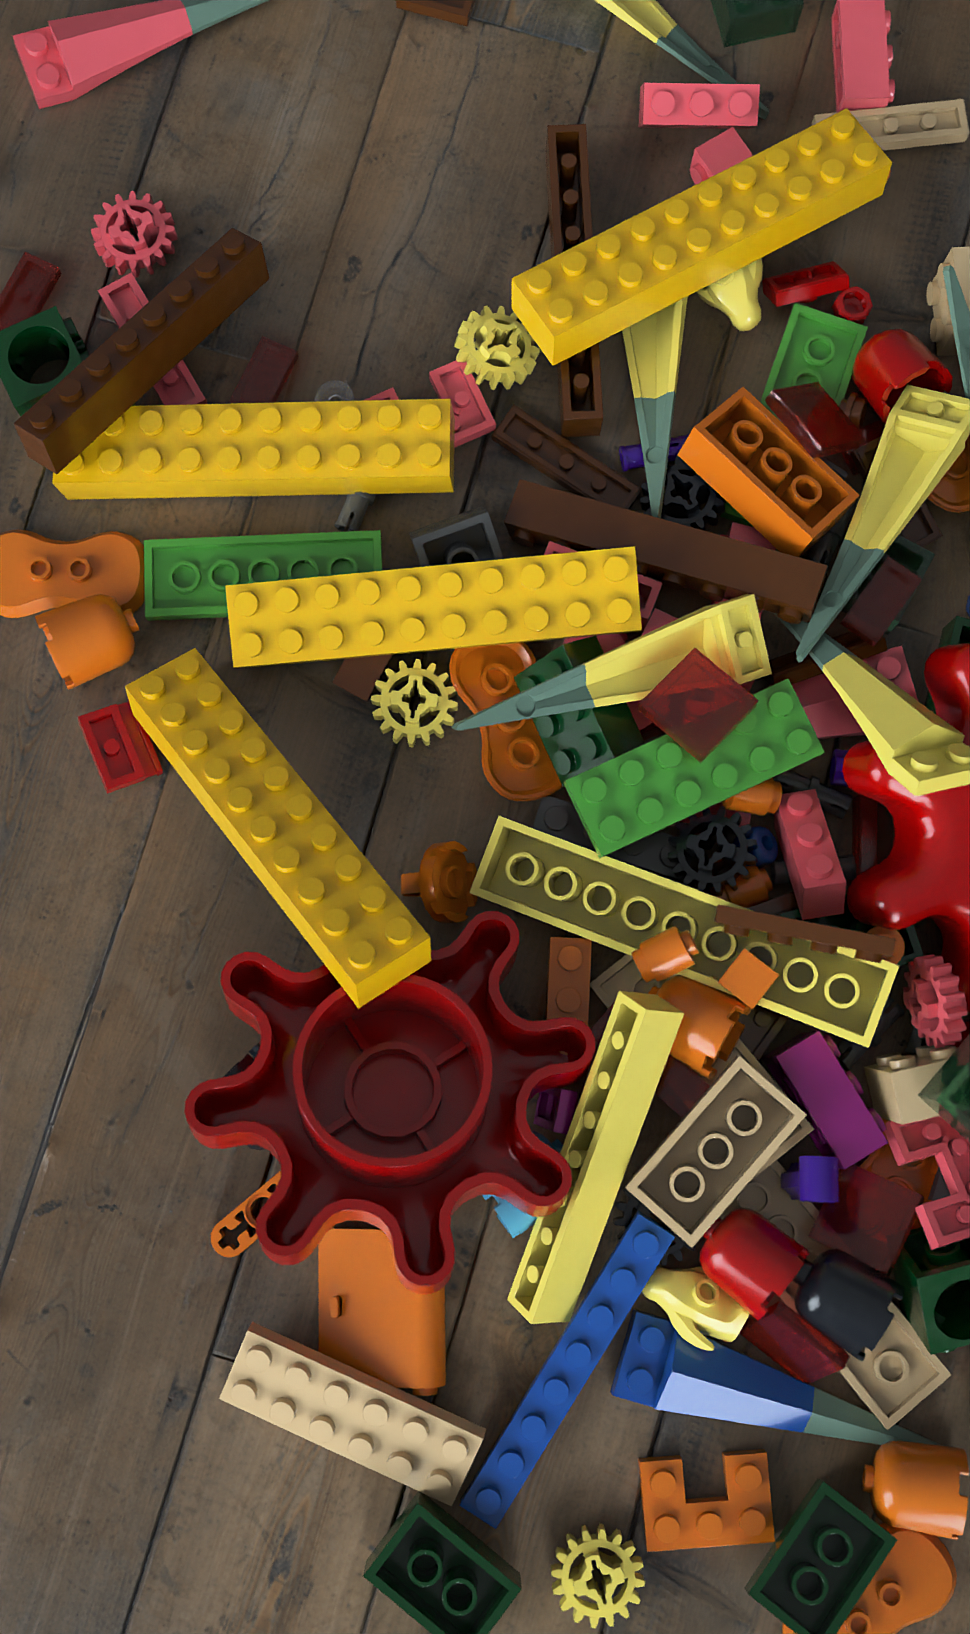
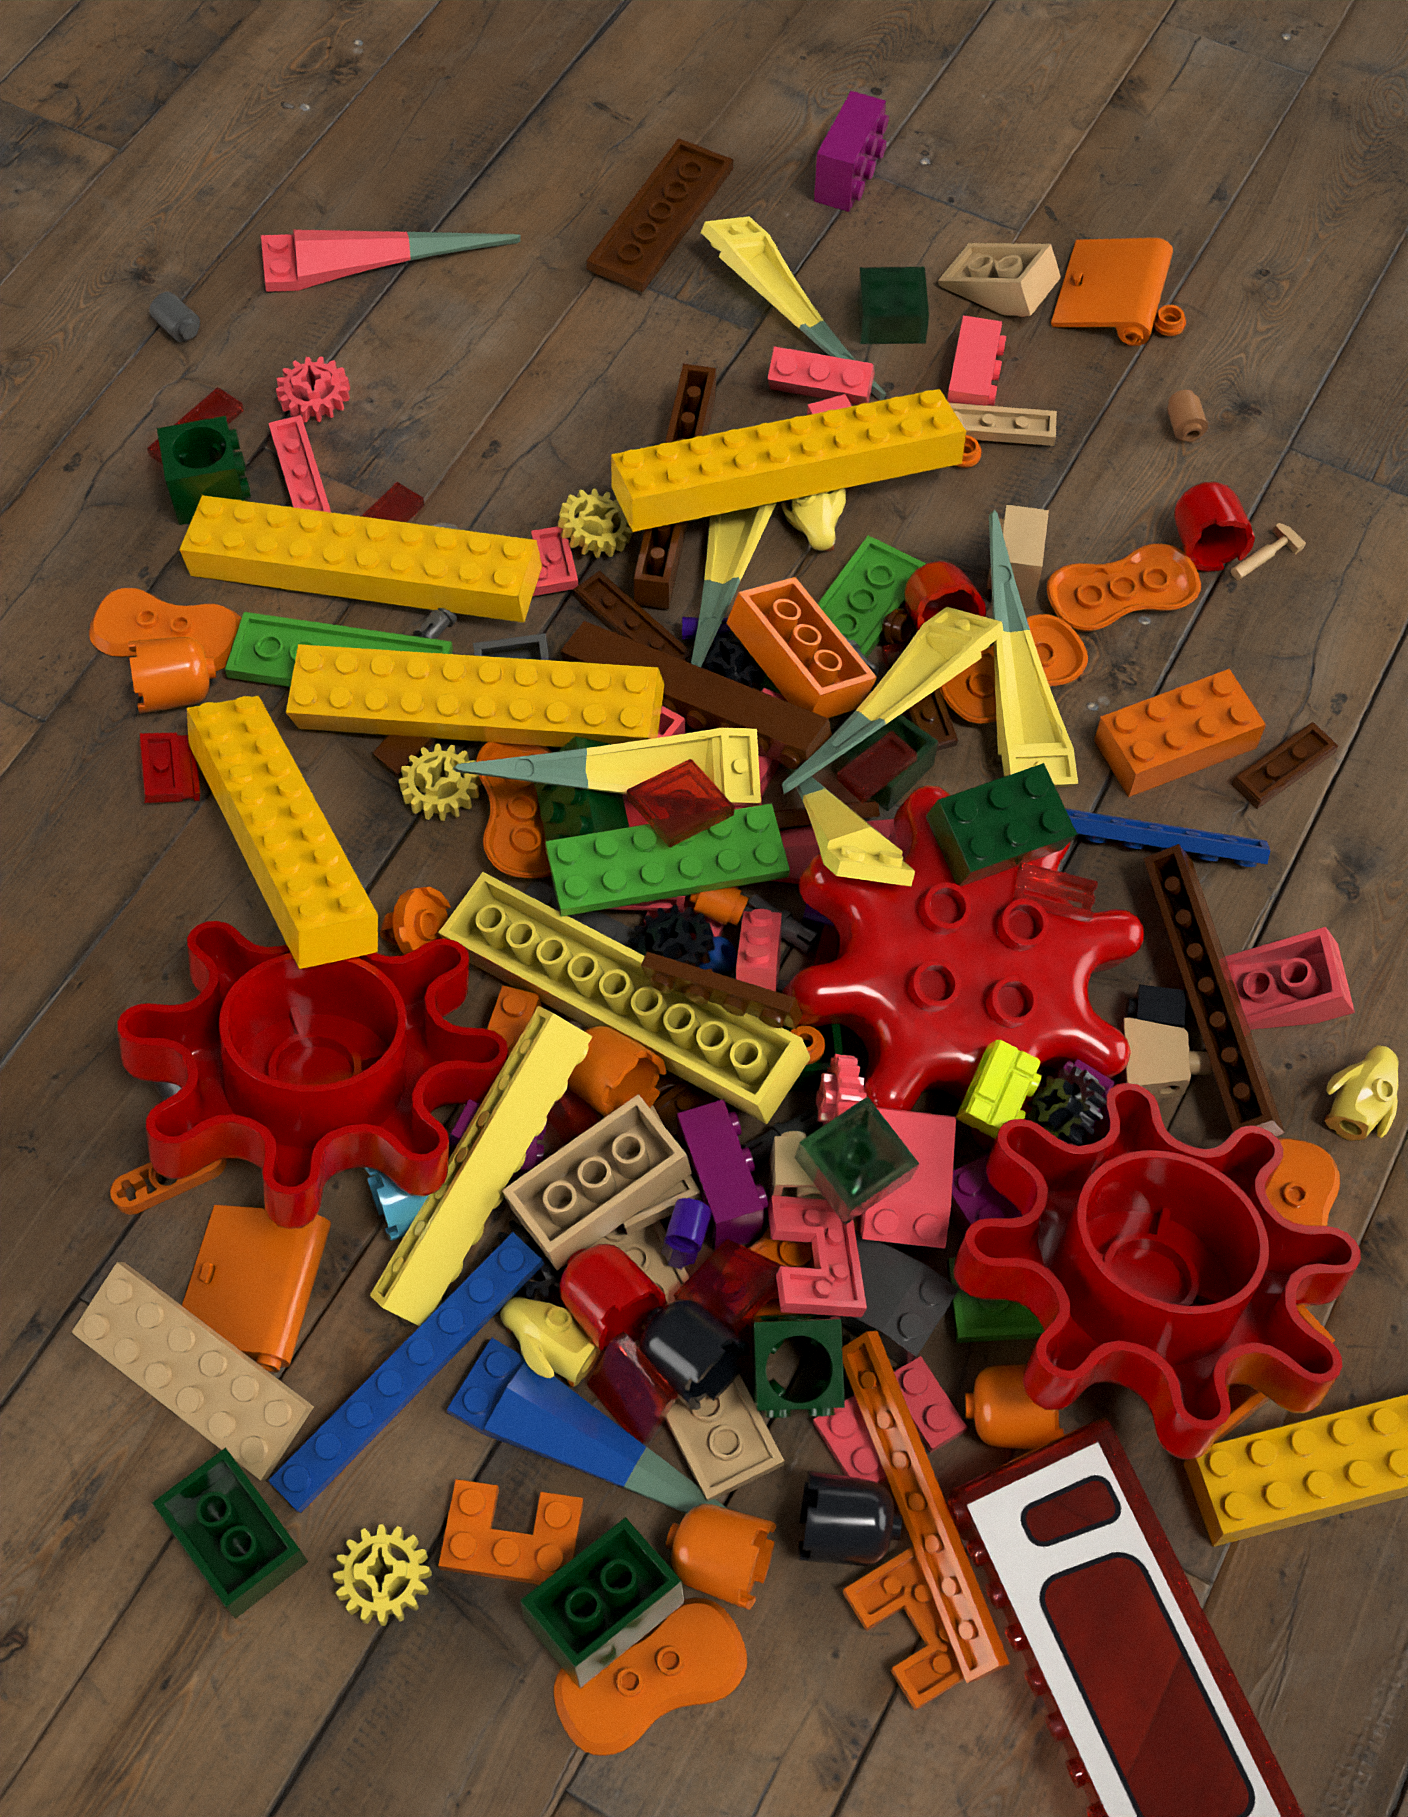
camera: 15 degrees right, 20 degrees down
reddish brown brick [13,228,270,474] -> none
orange brick [631,925,699,983] -> none
orange tile [718,948,779,1009] -> none
red plate [762,261,850,307] -> none
clear red tile [765,382,866,458] -> none
red tile [832,286,873,325] -> none

